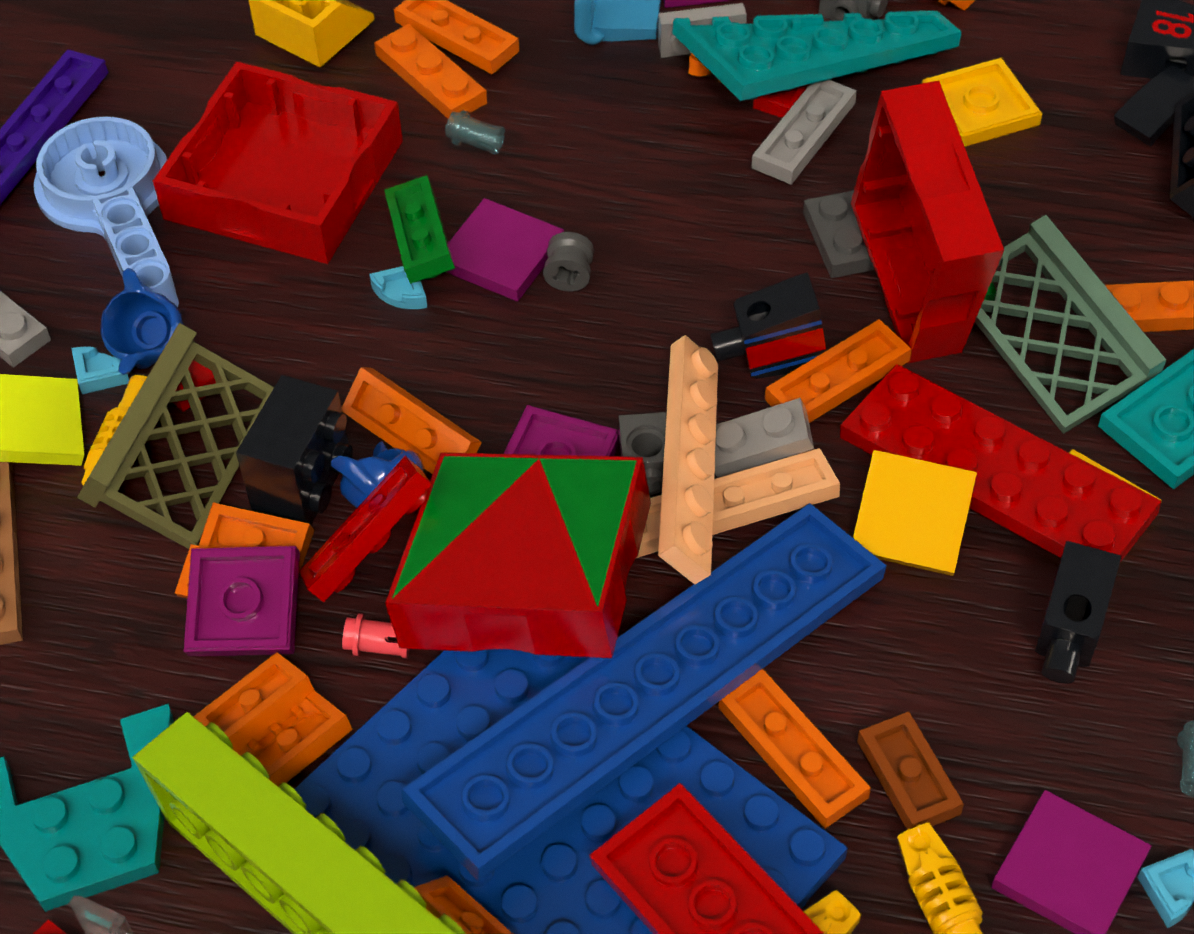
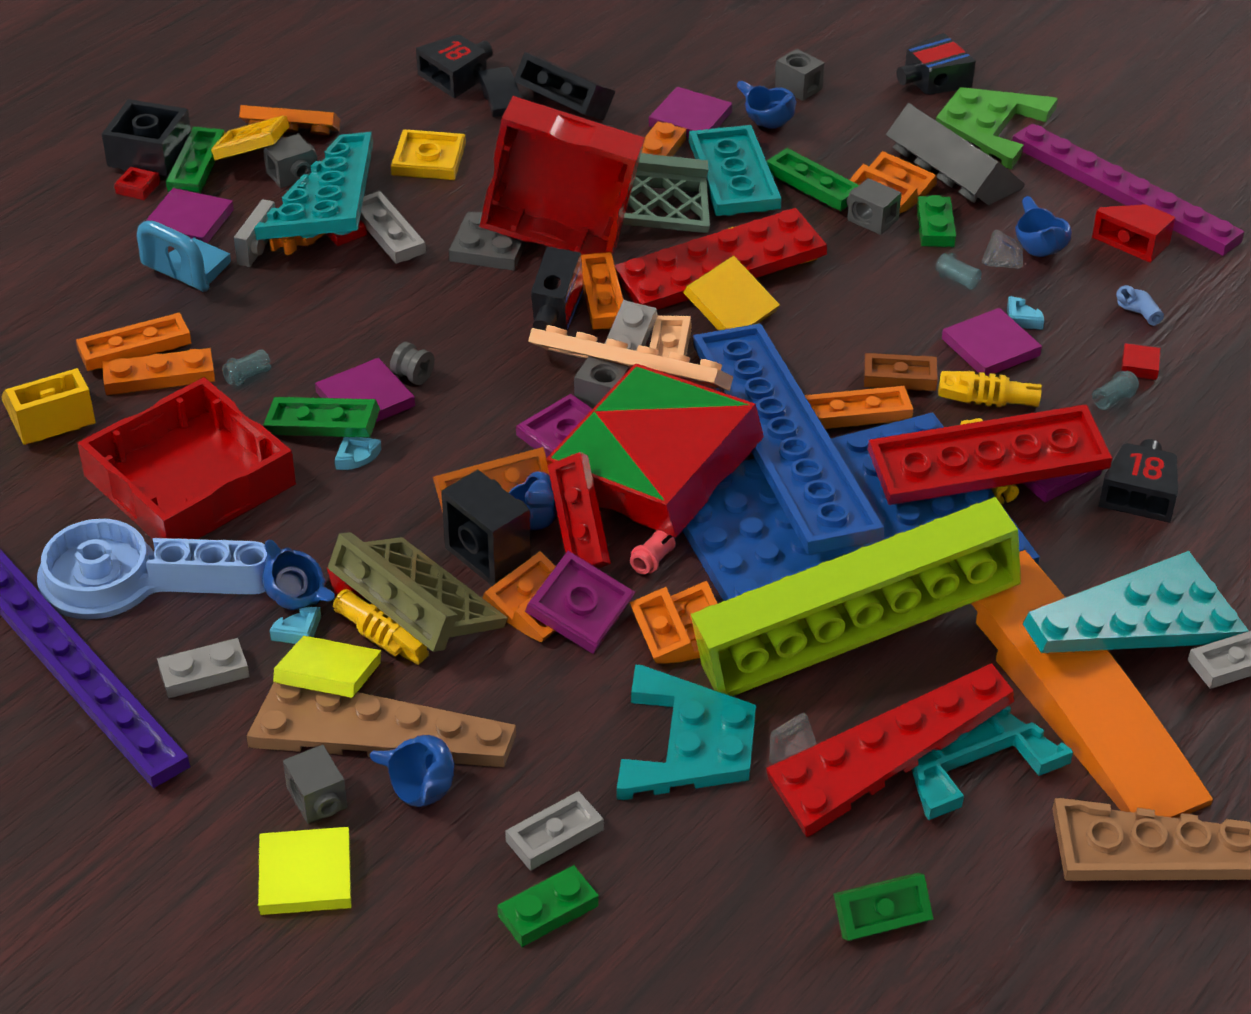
camera: 65 degrees left, 10 degrees down
black torso [1035,541,1121,684] -> none

